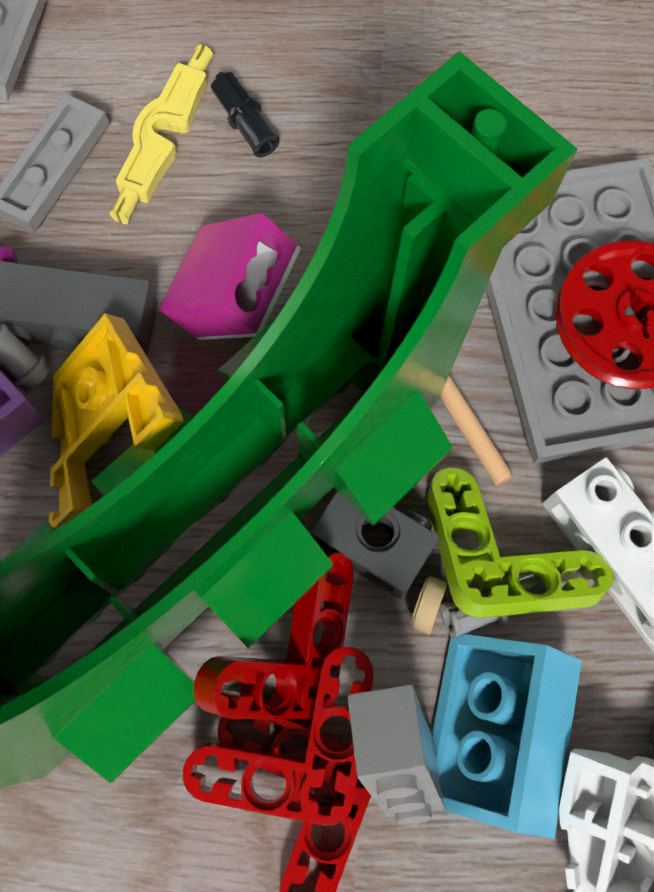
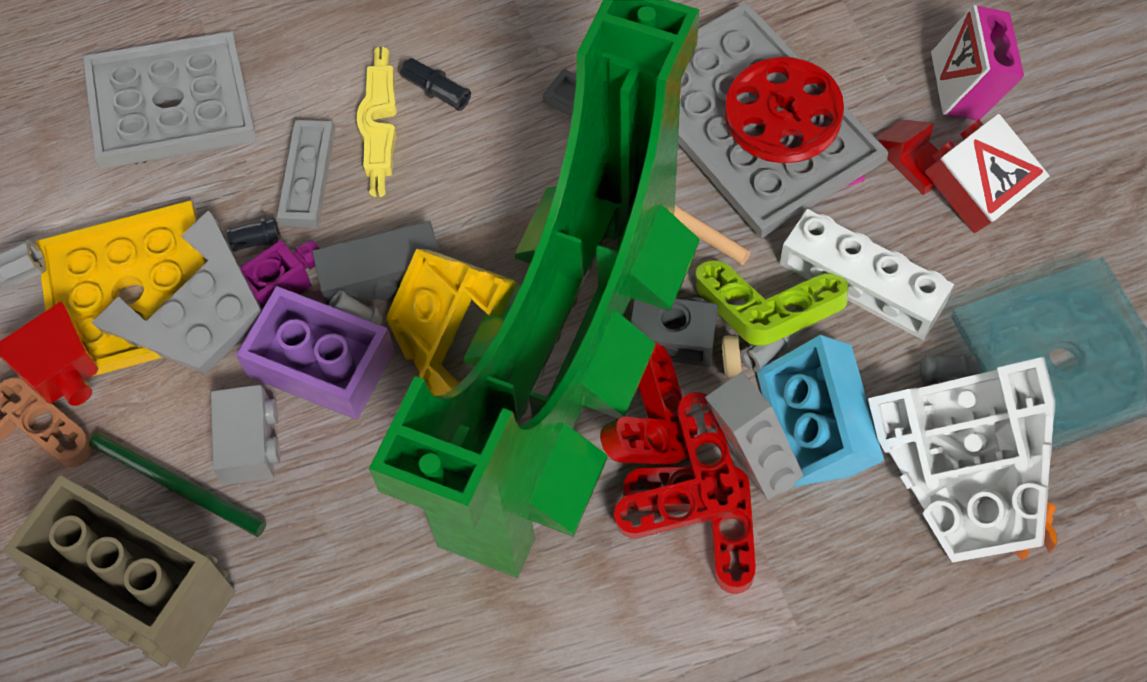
camera: 15 degrees left, 10 degrees down
dark pink piece [159,213,301,340] -> none

